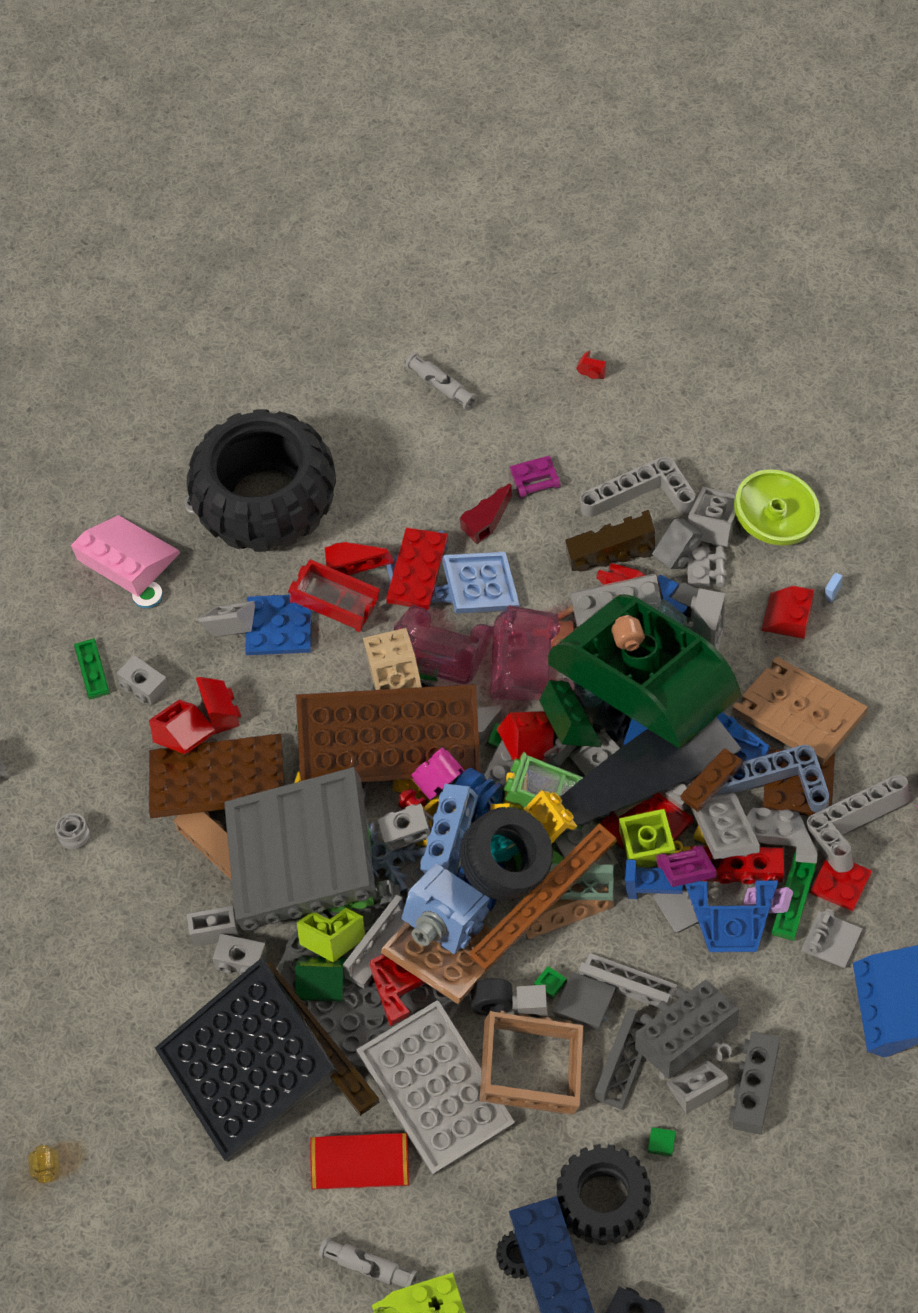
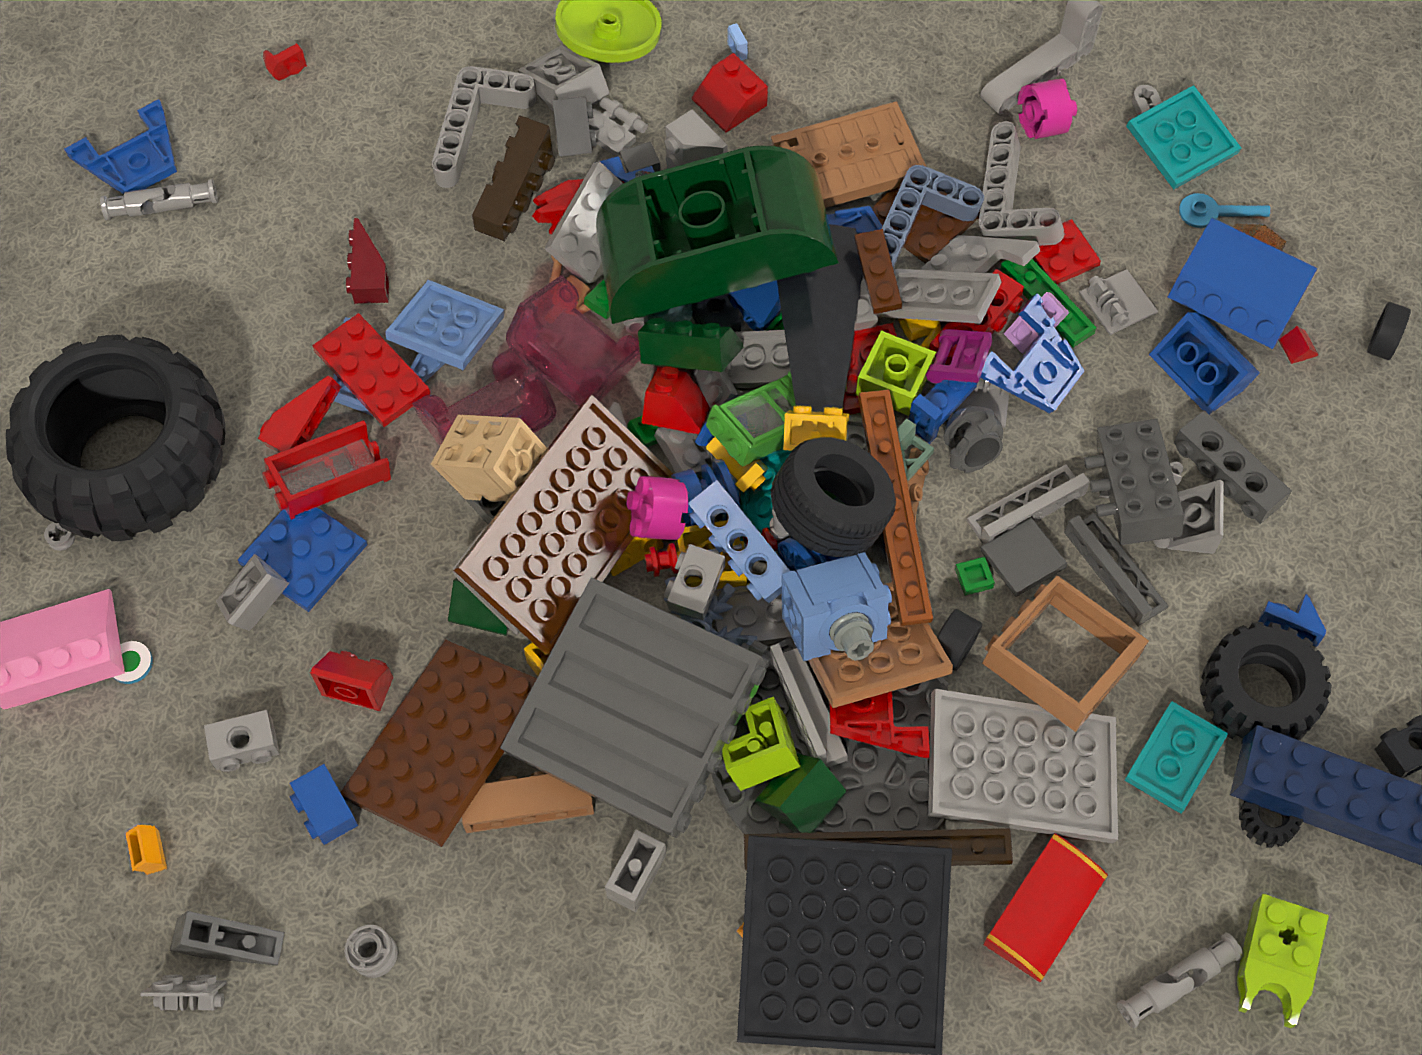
camera: 60 degrees left, 5 degrees up
green tile [74,638,110,700] -> none
red slope [149,699,215,754] -> none
light grey brick [213,934,268,975] -> none
magenta plate [510,455,561,498] -> none
light grey brick [512,985,548,1019] -> none
nougat head [612,615,644,651] -> none
green tile [648,1127,676,1157] -> none
none -> blue wing [64,99,177,195]
none -> light orange piece [126,825,167,875]
none -> dark grey slope [170,911,285,966]
none -> blue brick [289,764,359,845]
none -> dark grey helmet [943,406,1003,473]
none -> teal plate [1124,701,1228,814]
none -> blue slope [1149,312,1260,414]
none -> blue slope [1258,594,1326,647]
none -> red slope [1279,326,1318,364]

